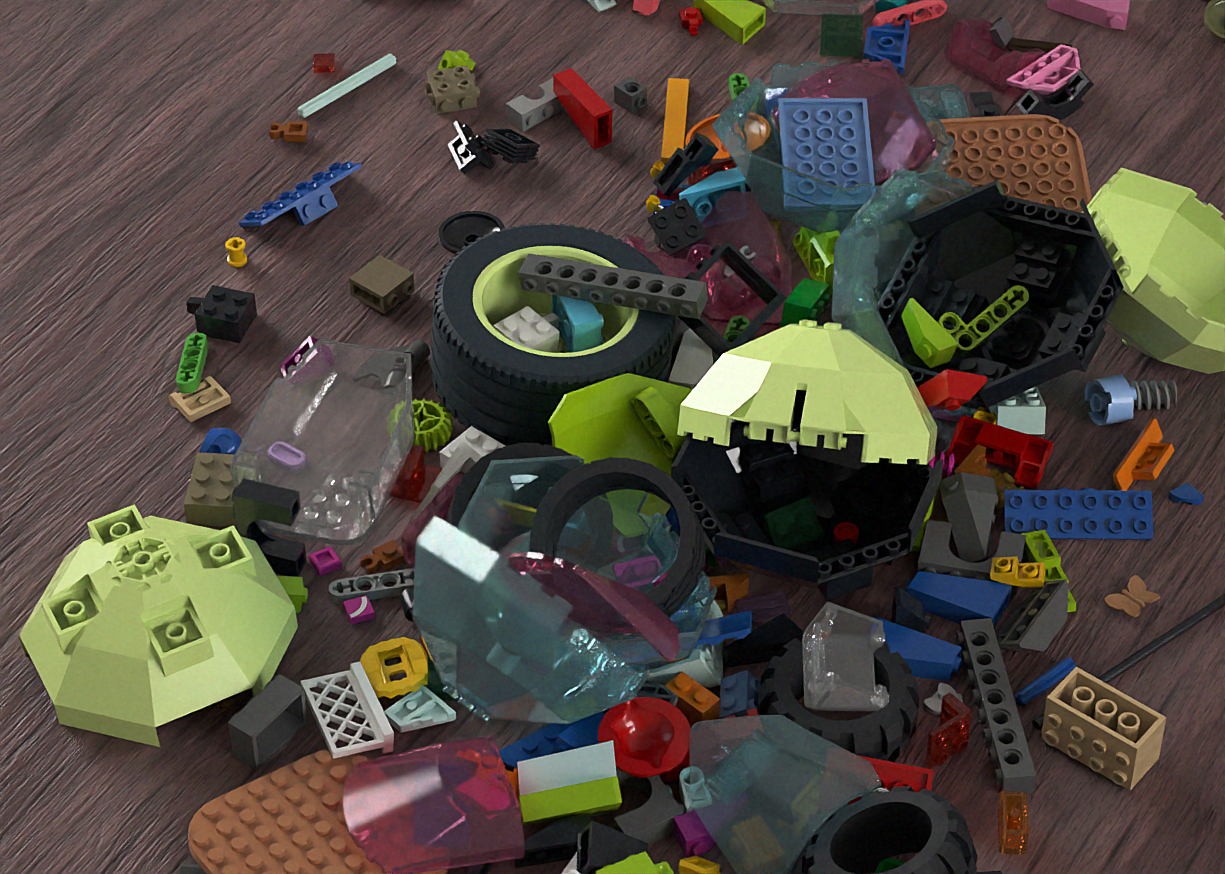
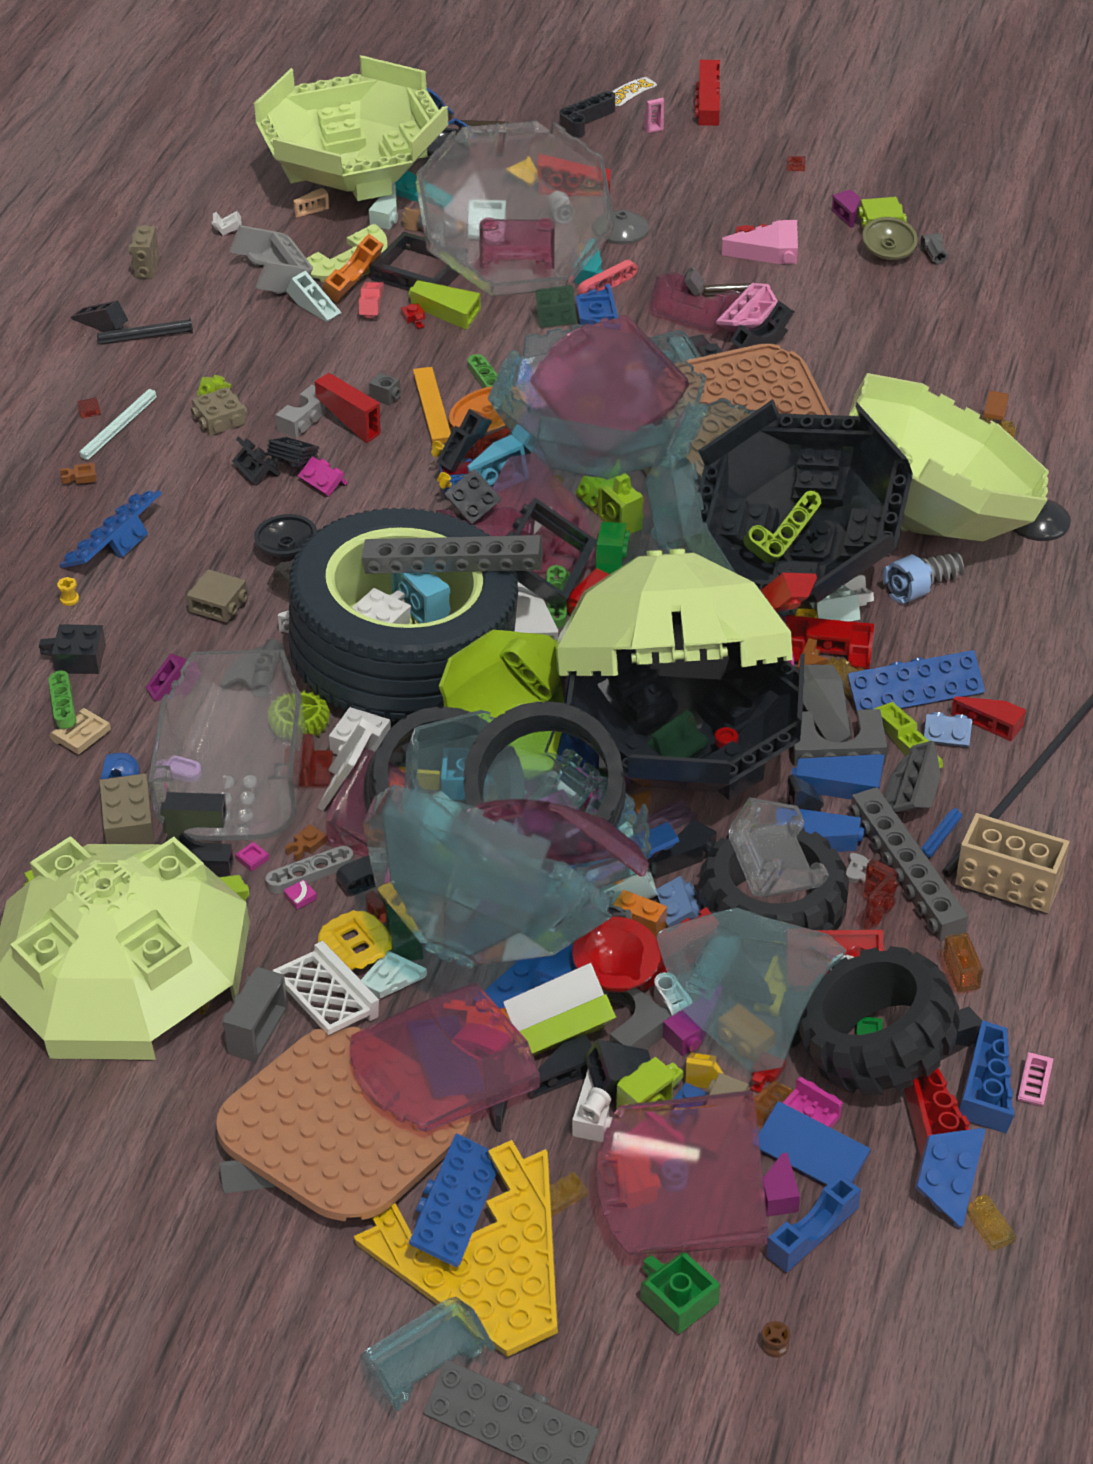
camera: 15 degrees left, 0 degrees up
medium blue plate [778,98,876,209] -> none
lime slope [901,298,958,368] -> none
yellow slope [990,556,1046,588] -> none
medium nougat piece [1104,575,1160,617] -> none
orange bracket [1113,418,1175,491] -> none
blue tile [1168,482,1204,505] -> none
none -> dark pink bracket [298,456,348,497]
none -> white bracket [844,575,874,606]
none -> medium blue bracket [924,712,972,748]
none -> red slope [951,696,1026,741]

